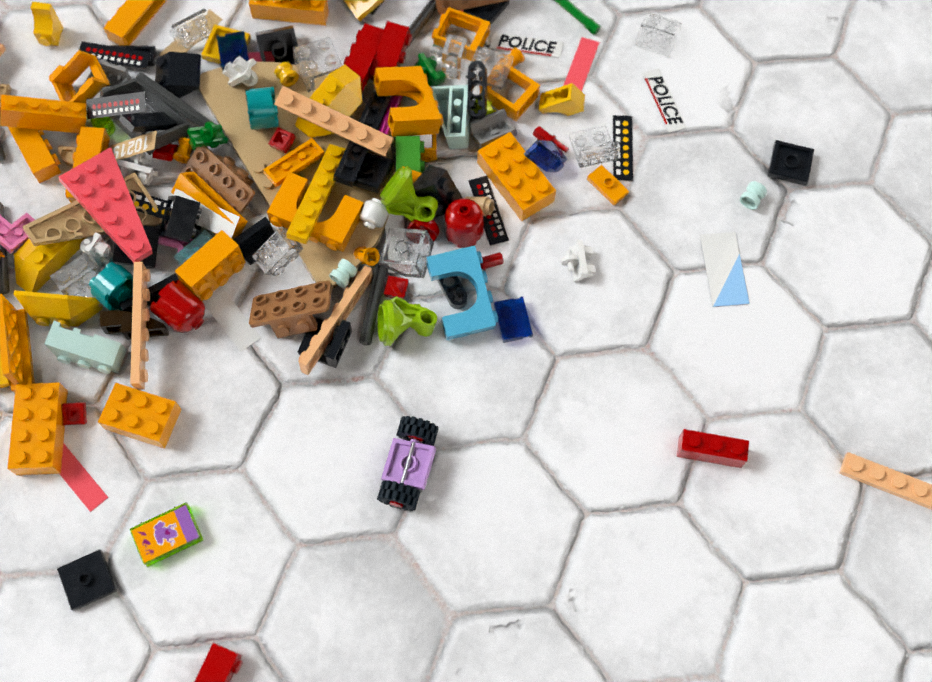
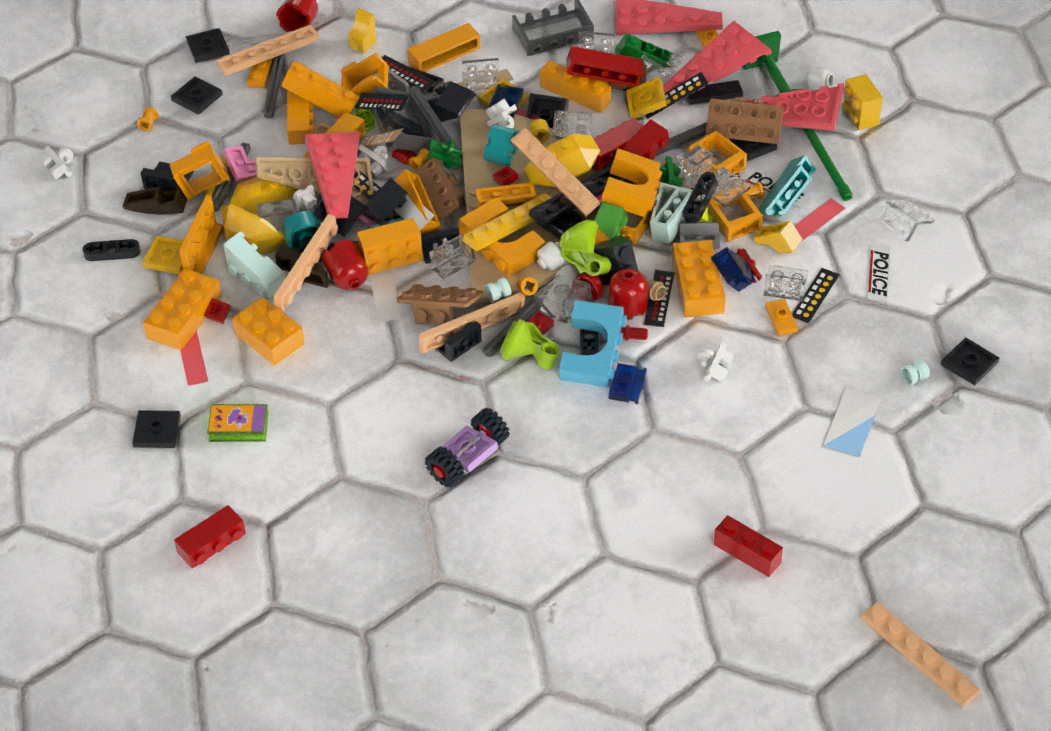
camera: 30 degrees right, 20 degrees down
none -> teal wedge [758,155,816,217]

